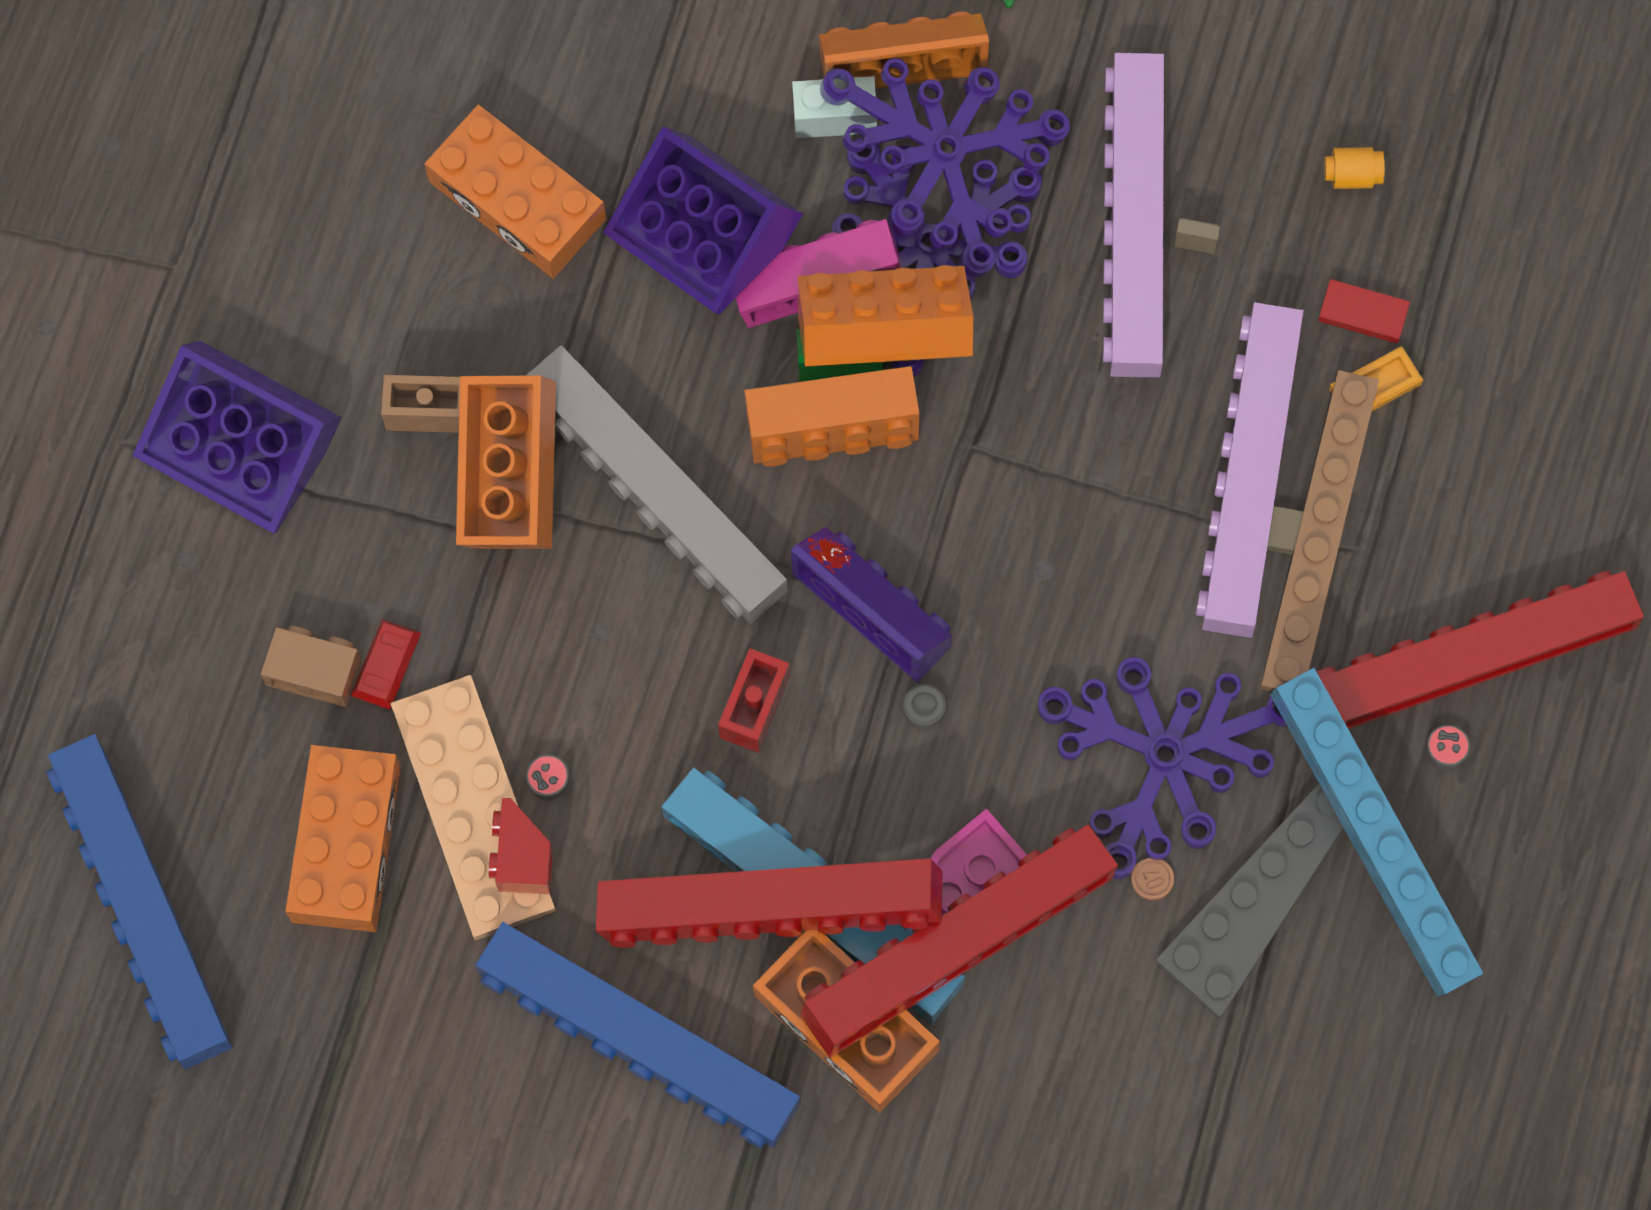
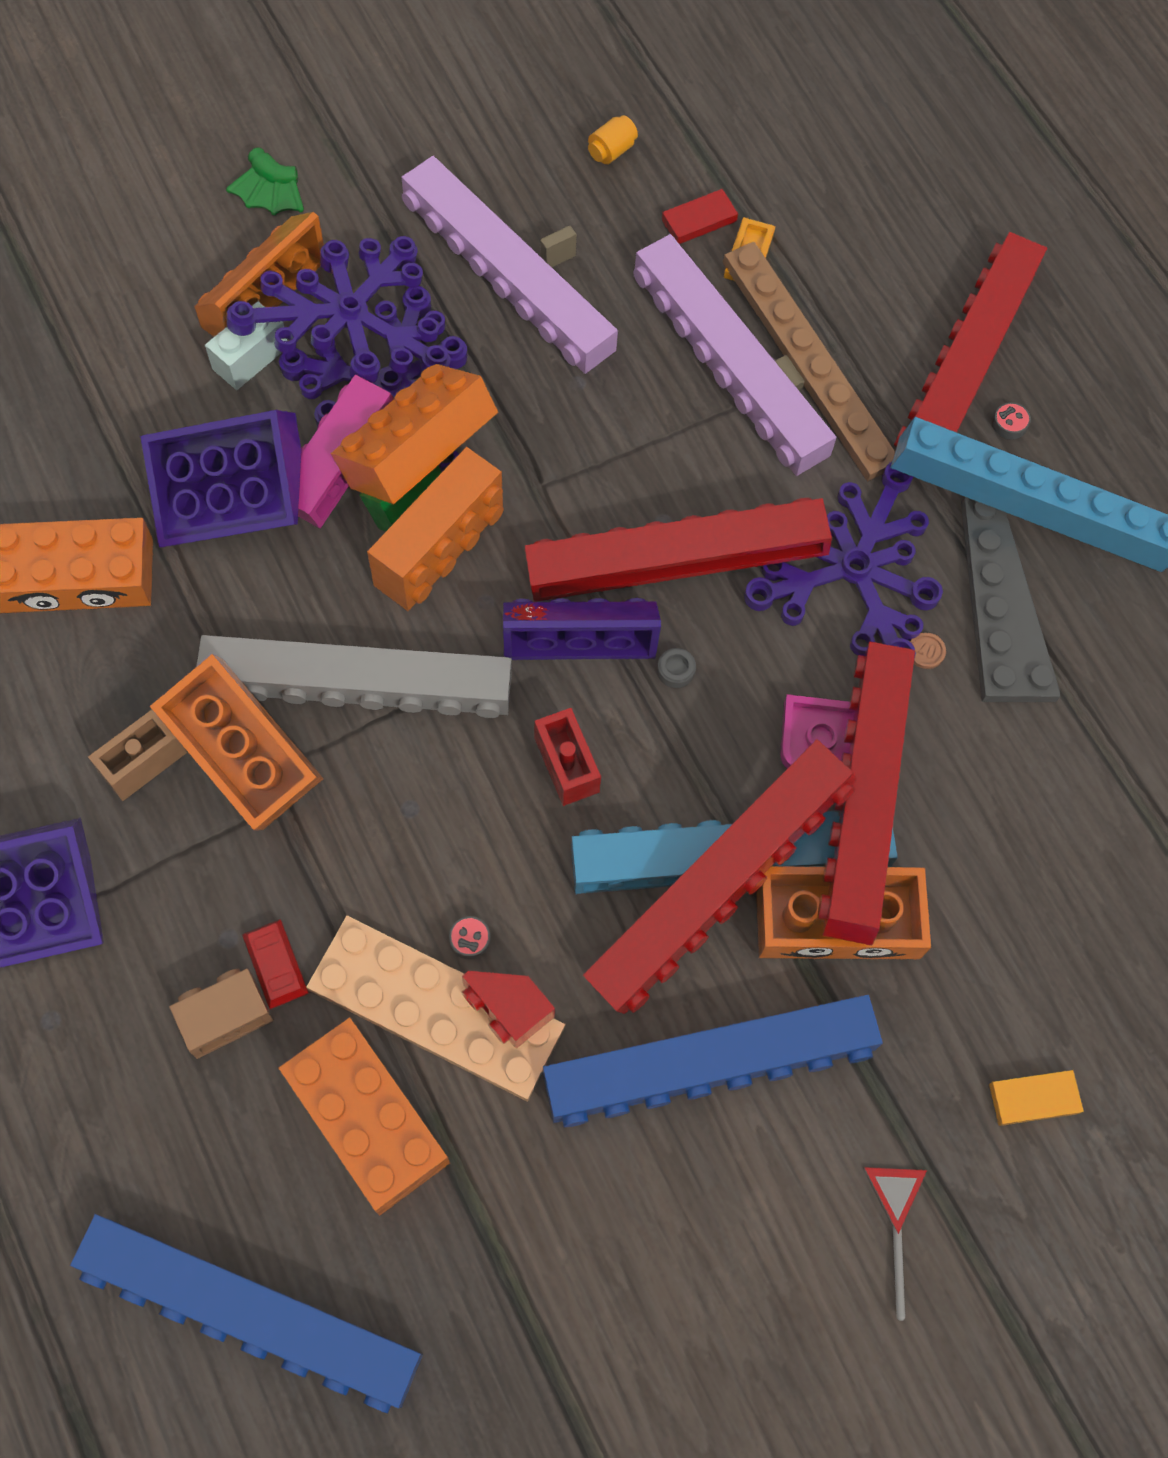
camera: 50 degrees left, 5 degrees down
none -> red brick [525,498,832,602]

